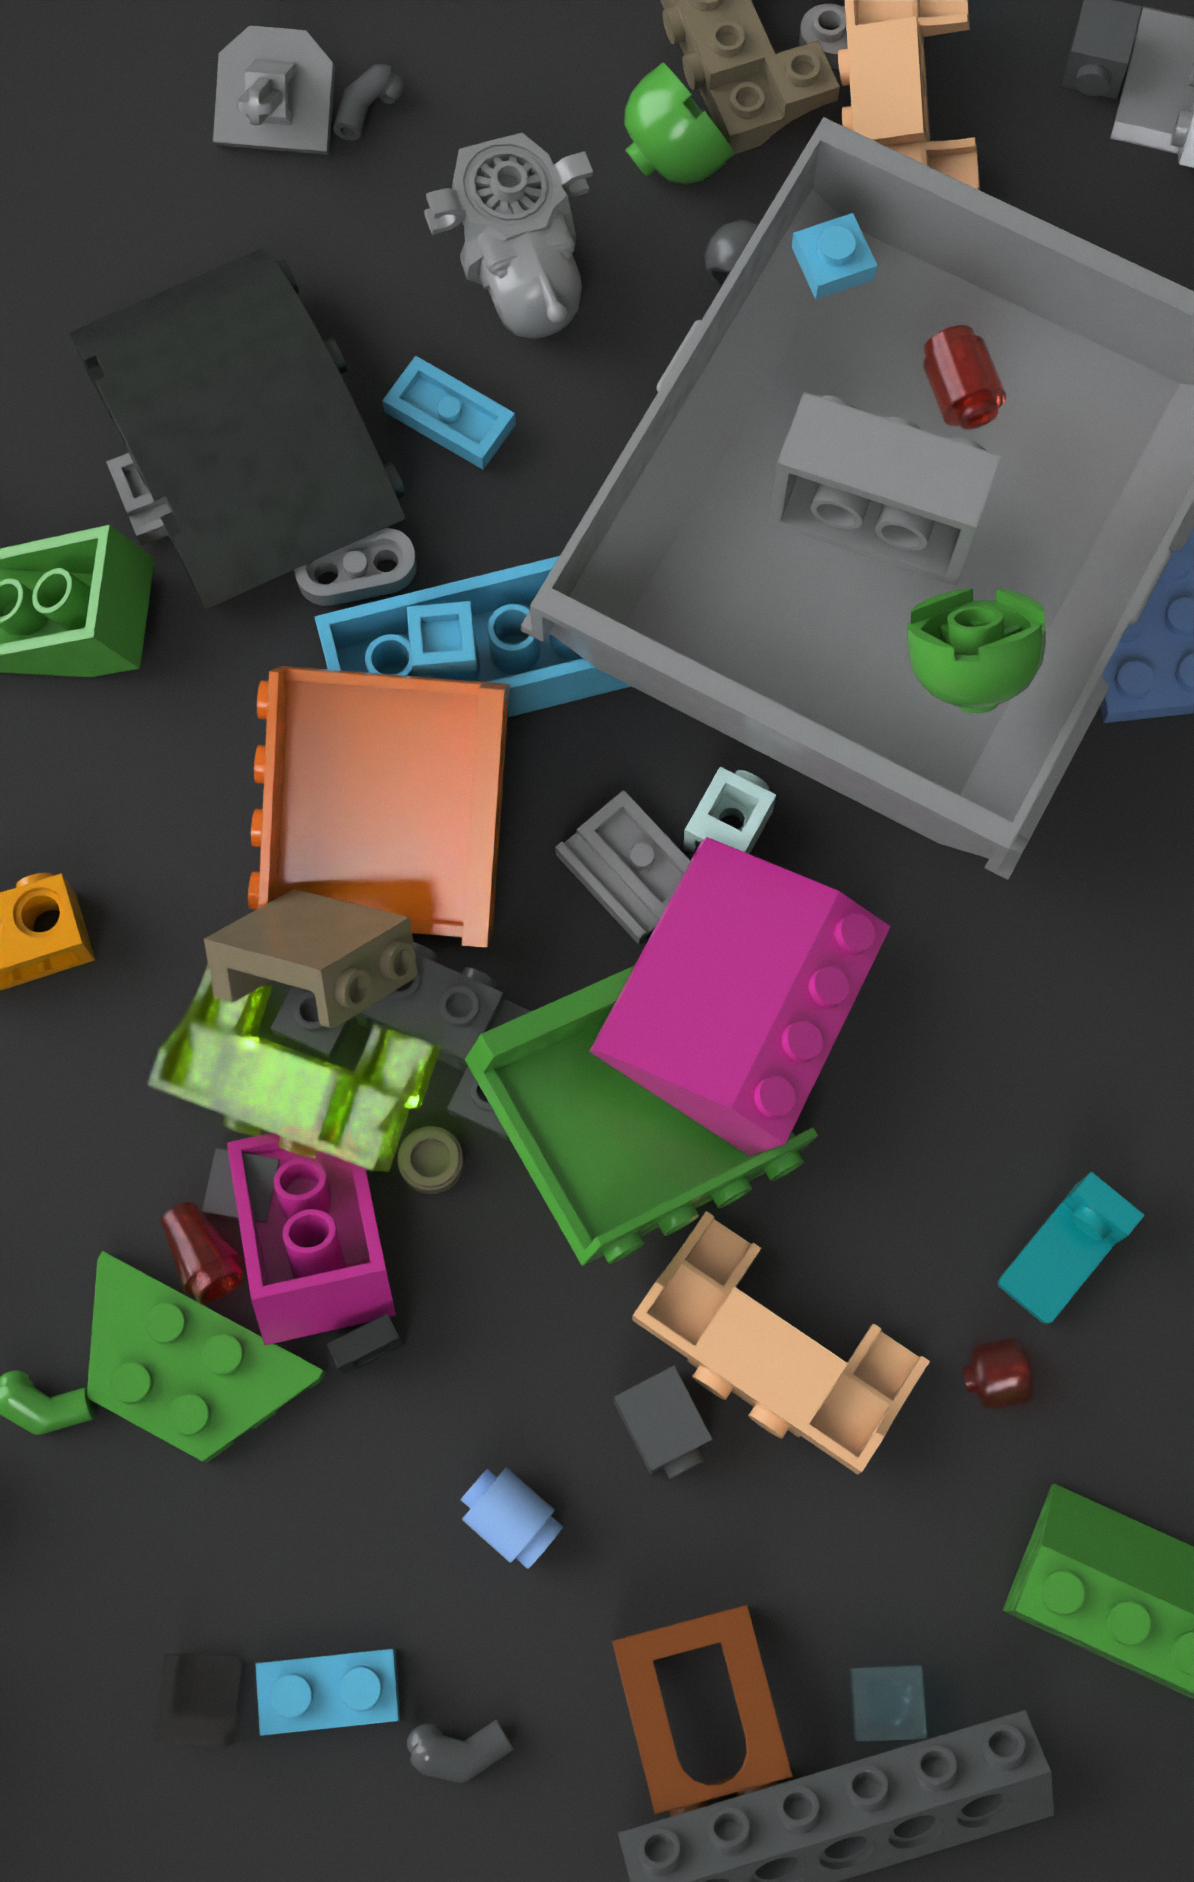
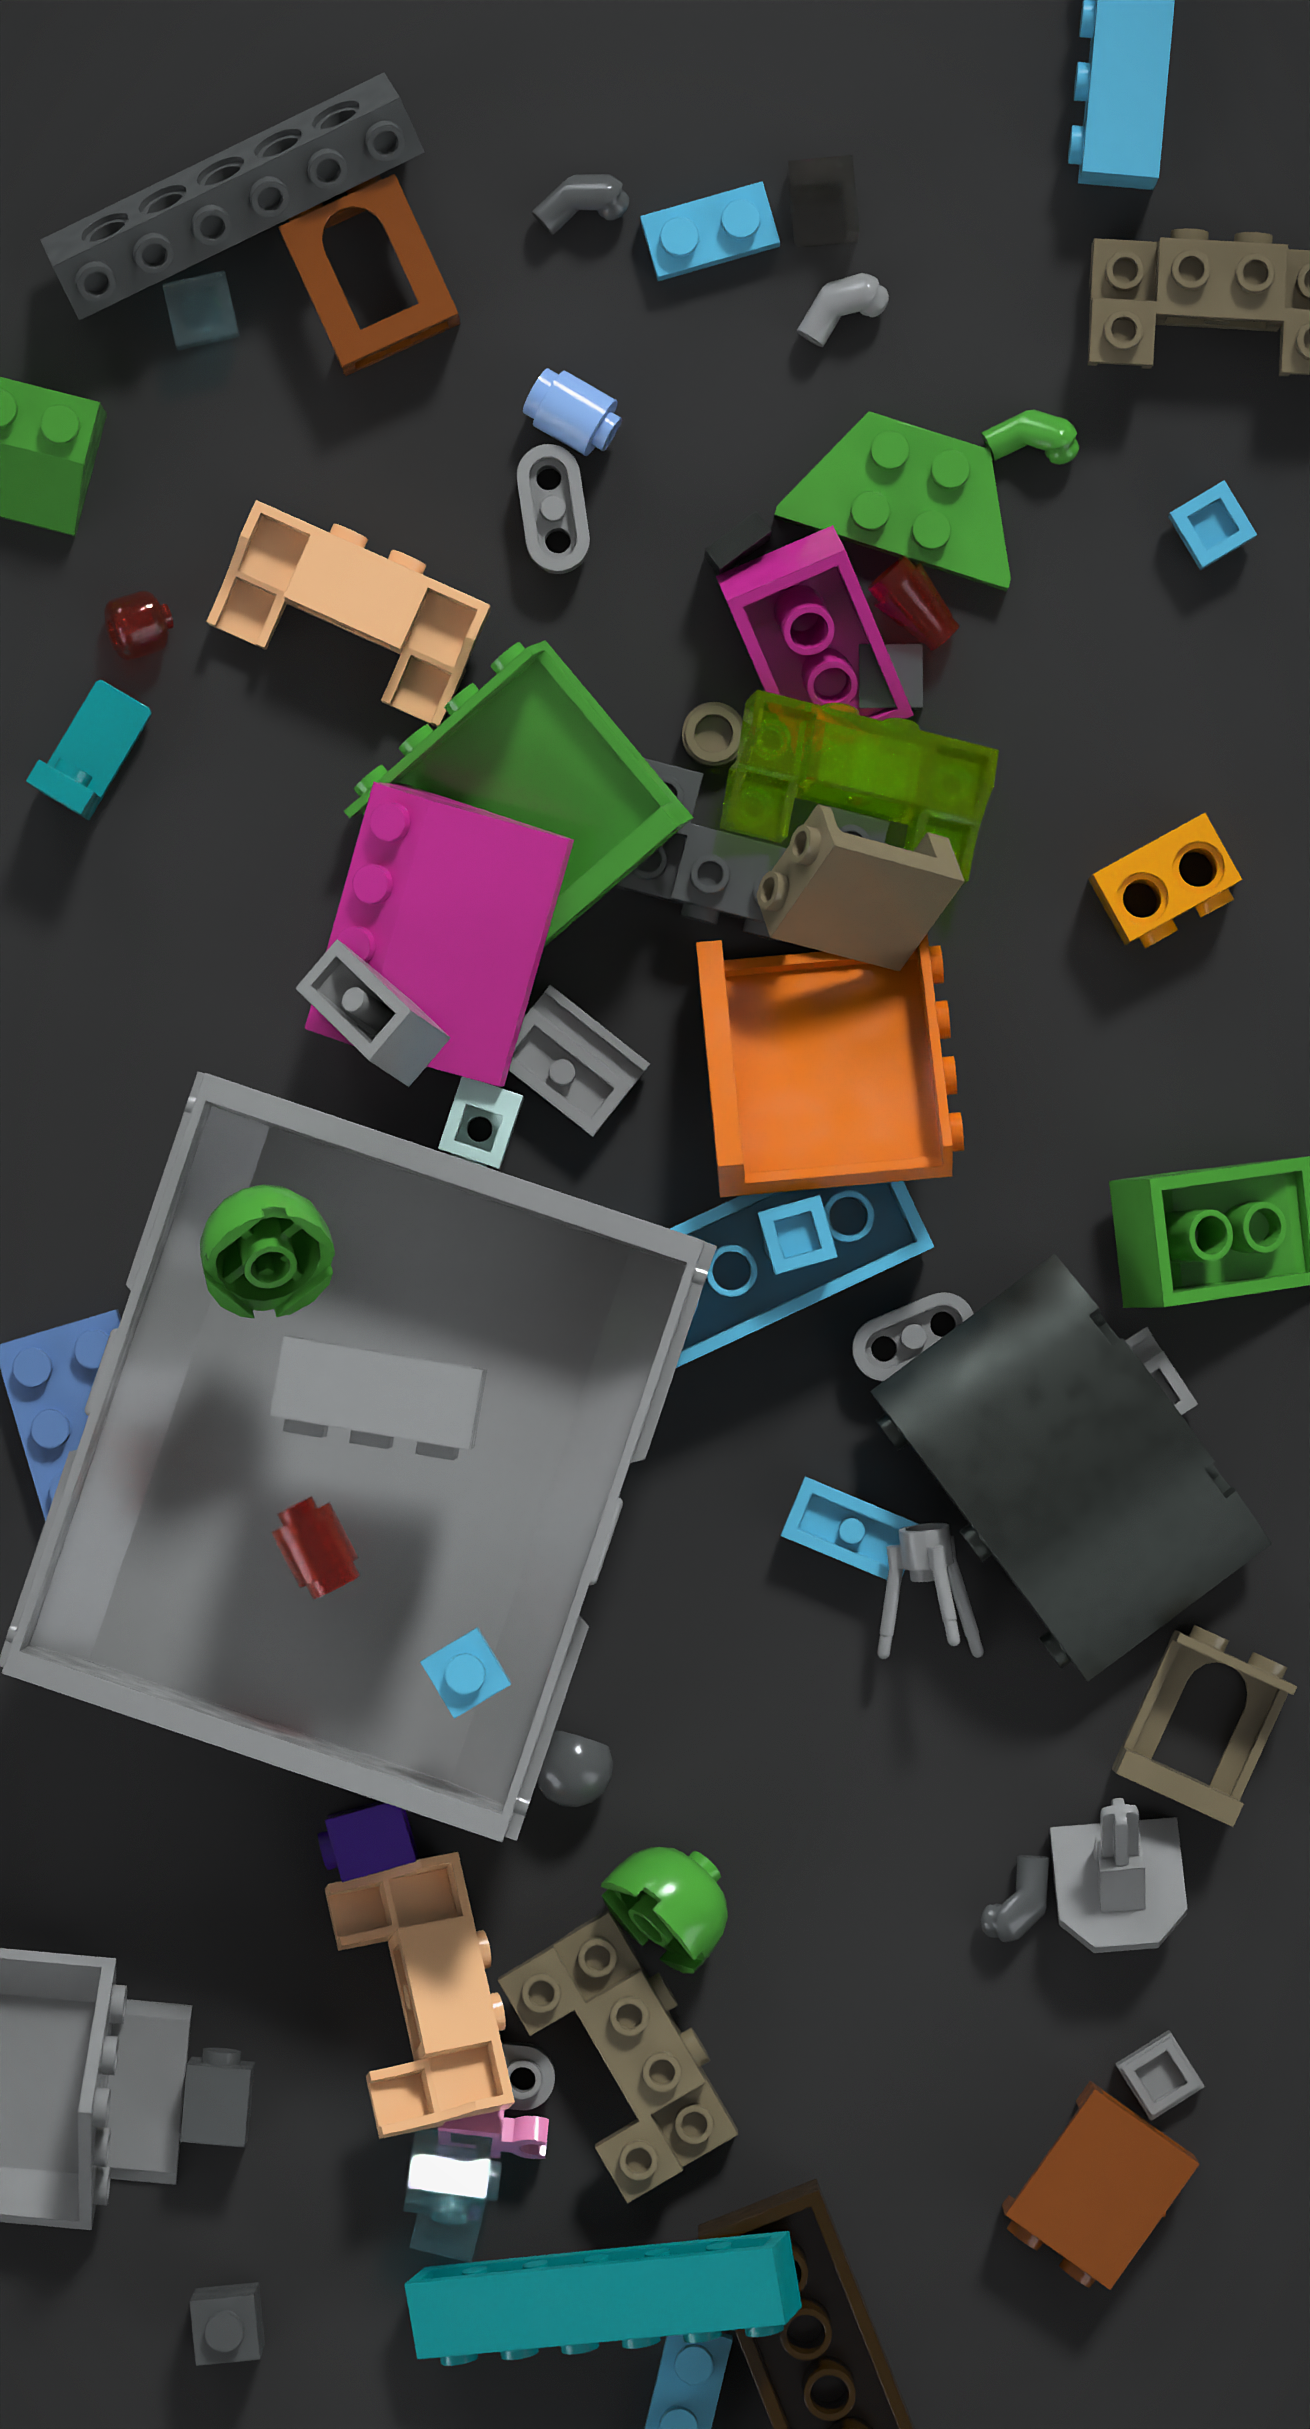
camera: 170 degrees right, 15 degrees up
light grey helmet [424,133,593,339] -> none
dark grey brick [614,1365,712,1479] -> none
none -> light grey slope [295,939,451,1087]
none -> light grey plate [517,444,590,574]
none -> light grey arm [796,273,889,347]
none -> light grey plant [877,1523,984,1659]
none -> dark tan panel [1111,1625,1297,1827]

